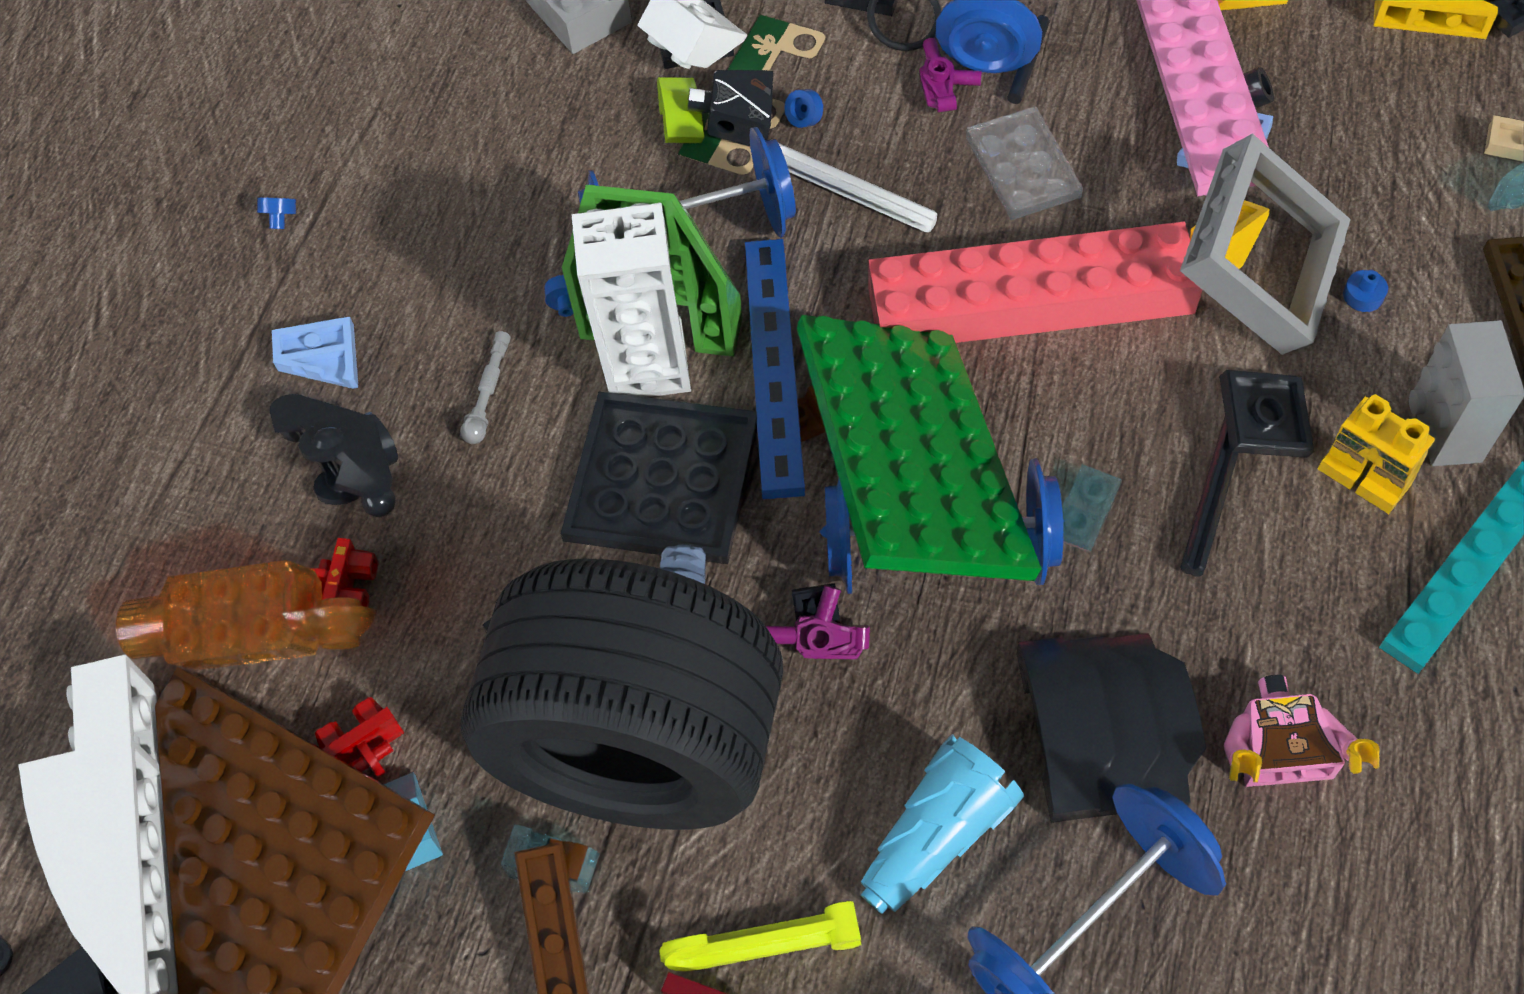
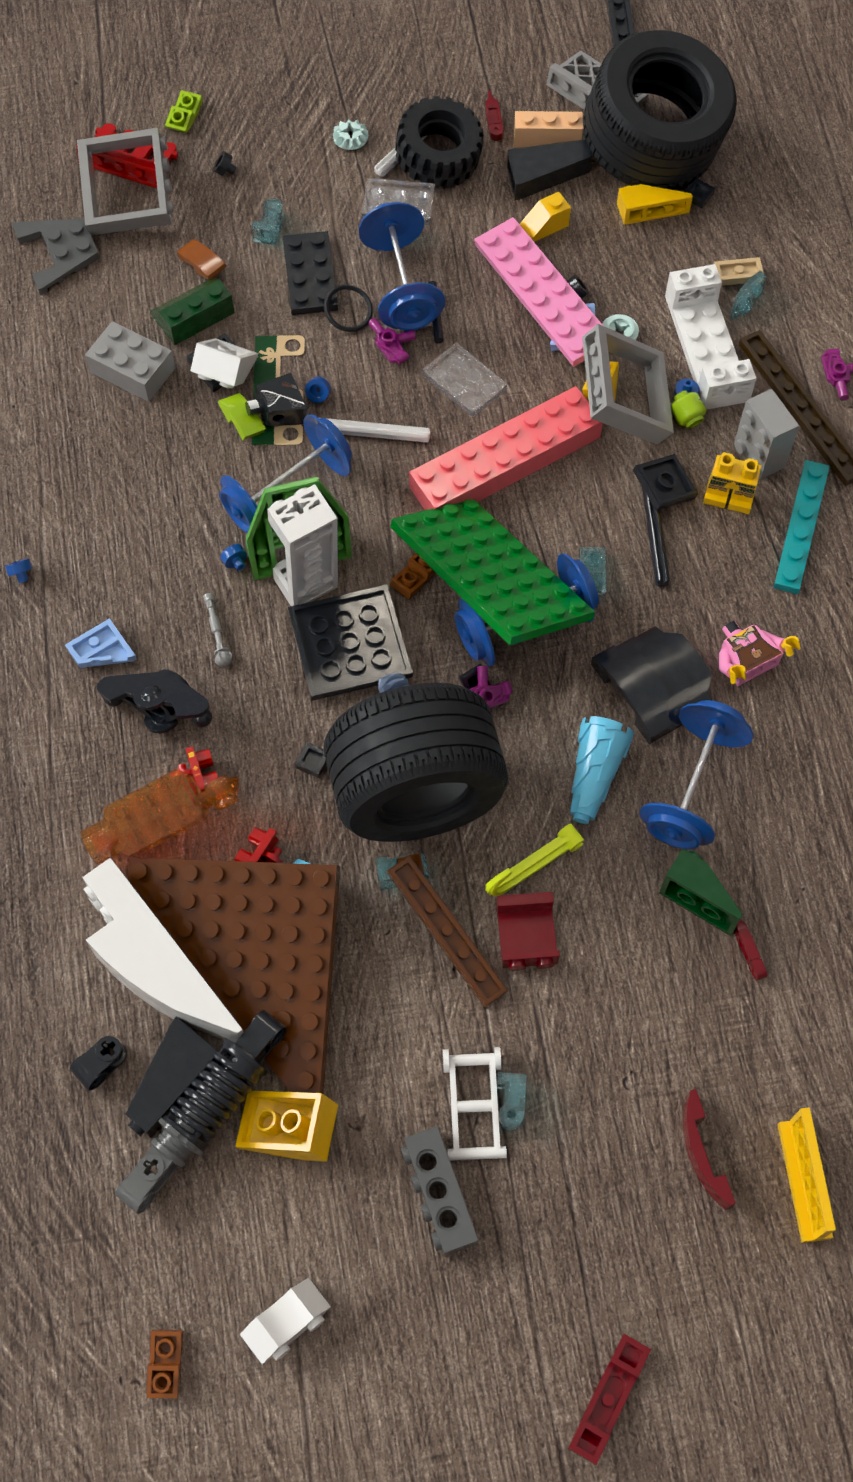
camera: 30 degrees left, 5 degrees up
blue tile [745,239,805,499] -> none
none -> light aqua gear [602,314,639,340]
none -> white plate [665,264,756,410]
none -> lime head [671,390,707,429]

